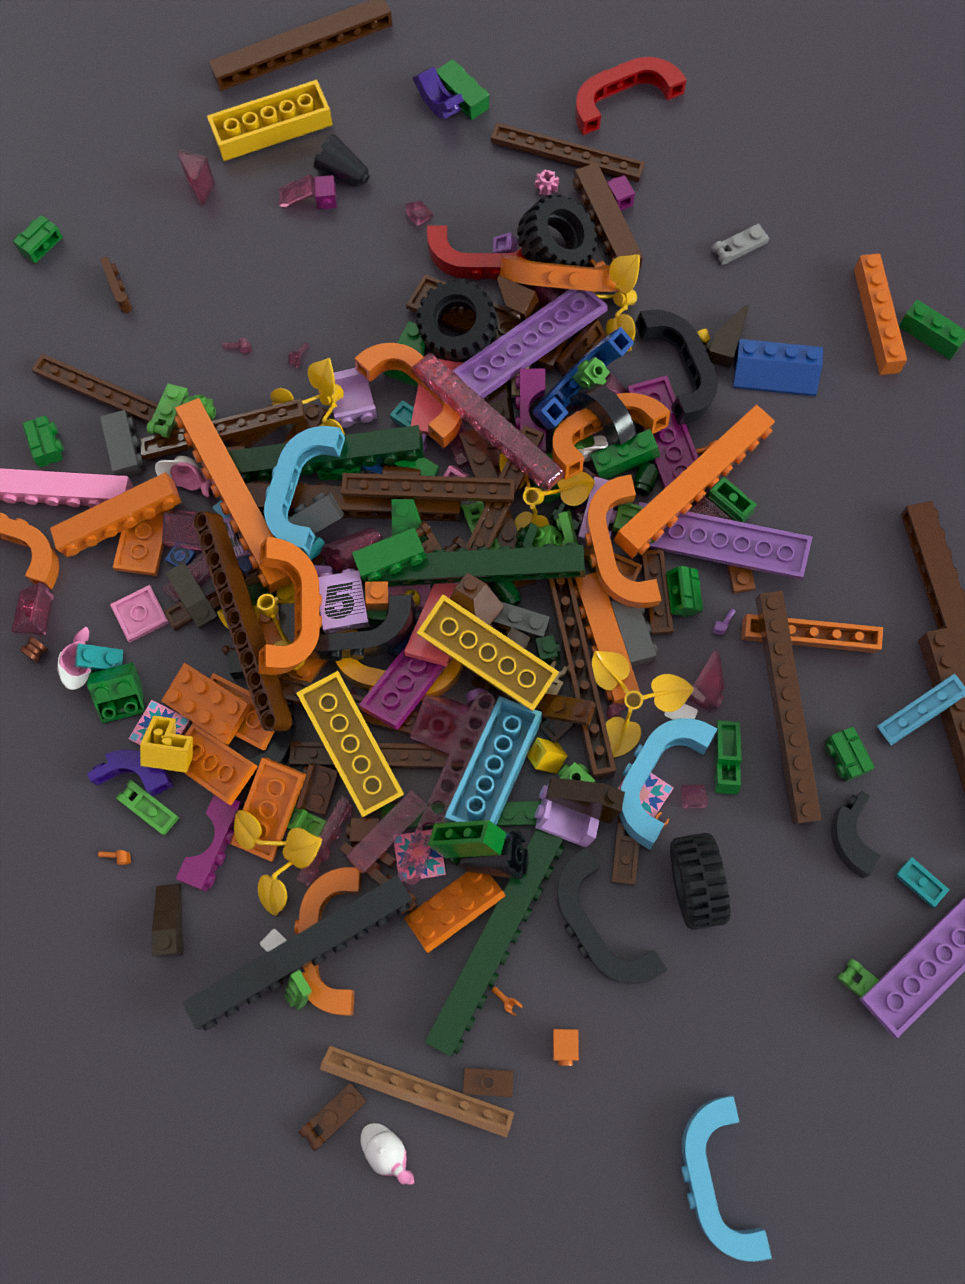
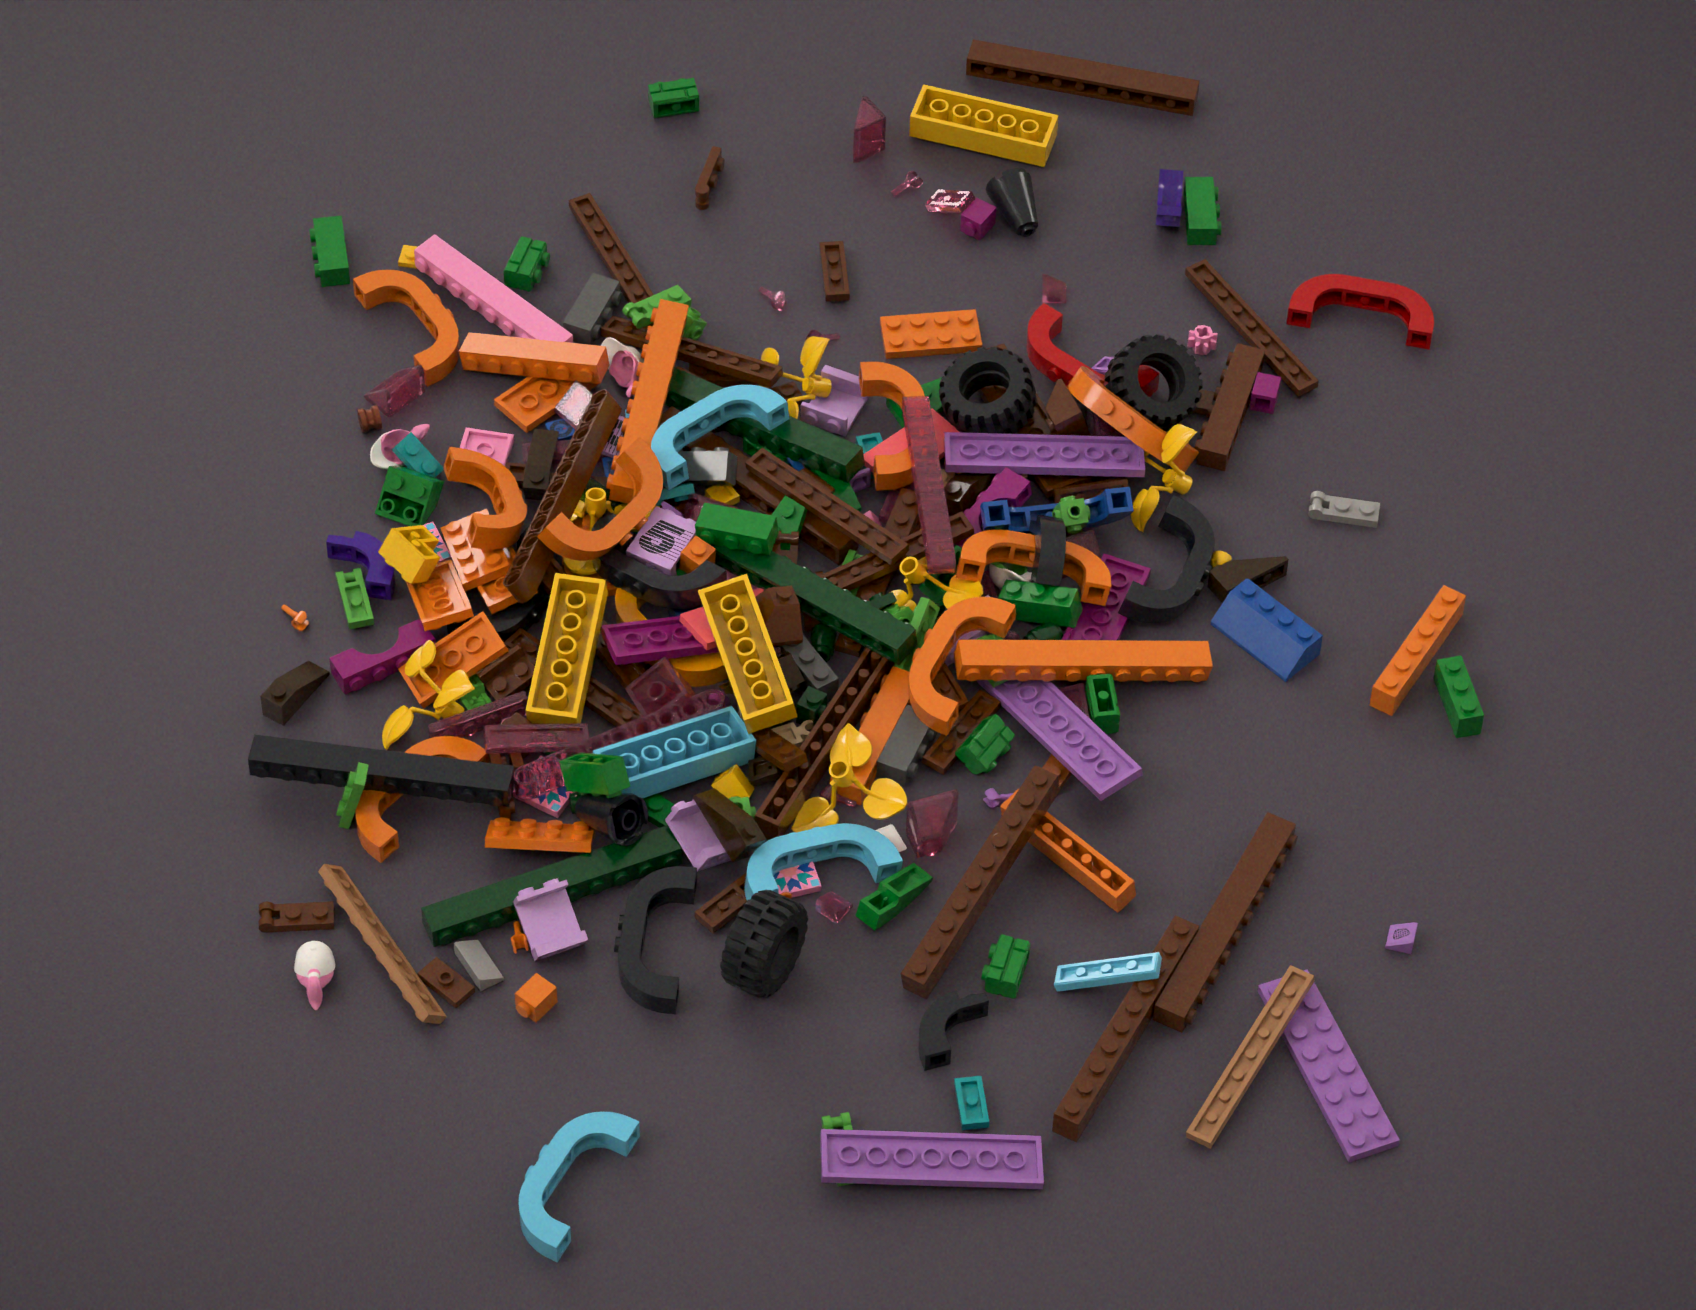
camera: 35 degrees right, 20 degrees down
none -> orange arch [443,447,527,550]
none -> light grey slope [454,940,504,992]
none -> lavender panel [513,878,588,961]
none -> yellow plate [705,486,740,507]
none -> reddish brown plate [819,241,850,302]
none -> orange plate [880,309,982,359]
none -> clear pink hand [891,171,923,196]

